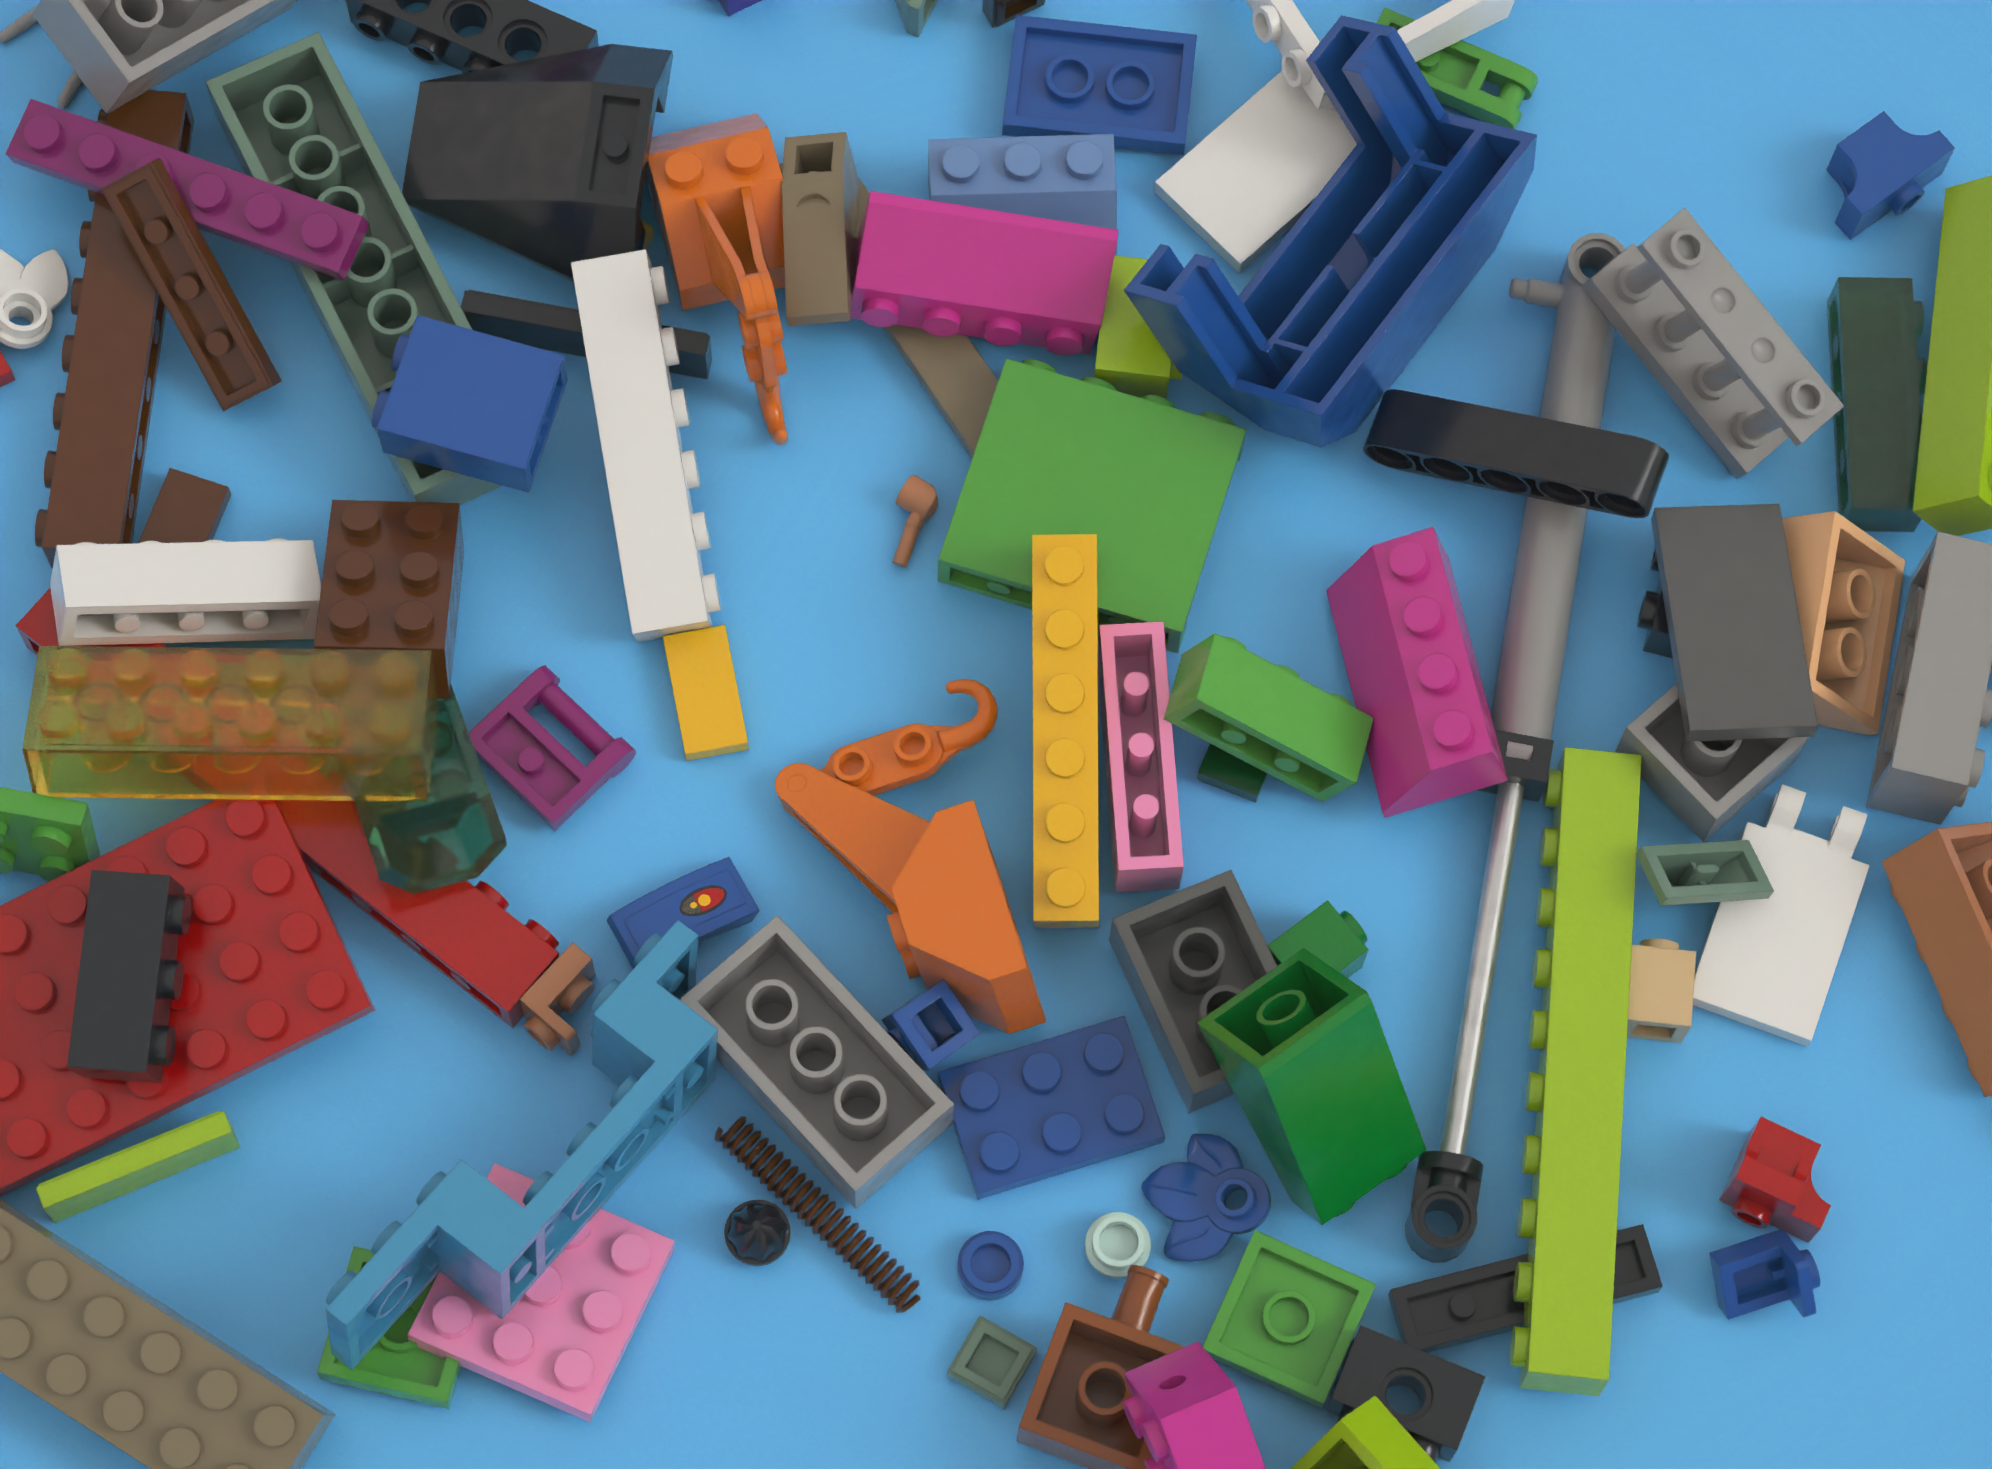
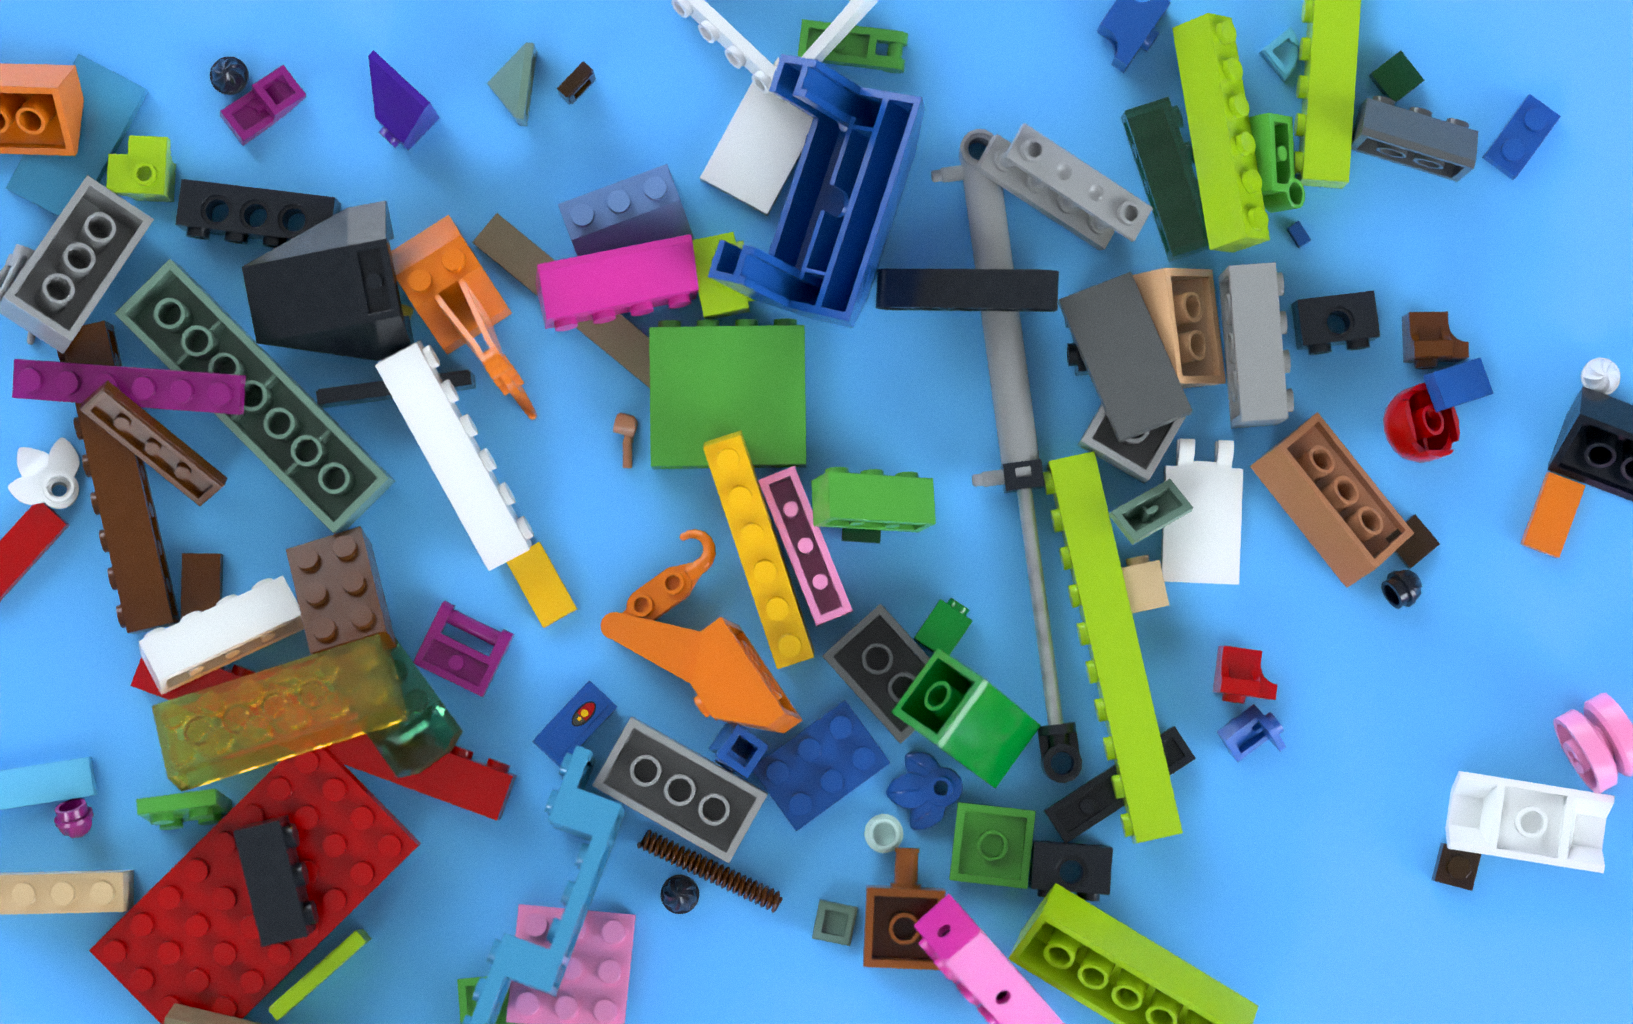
camera: 15 degrees left, 15 degrees up
blue brick [372,315,568,493] -> none
nougat bracket [520,942,596,1056] -> none
dark tan slope [781,132,860,326] -> none
blue tile [957,1231,1024,1301] -> none
blue plate [1002,15,1197,155] -> none
dark pink slope [1326,527,1508,818] -> none

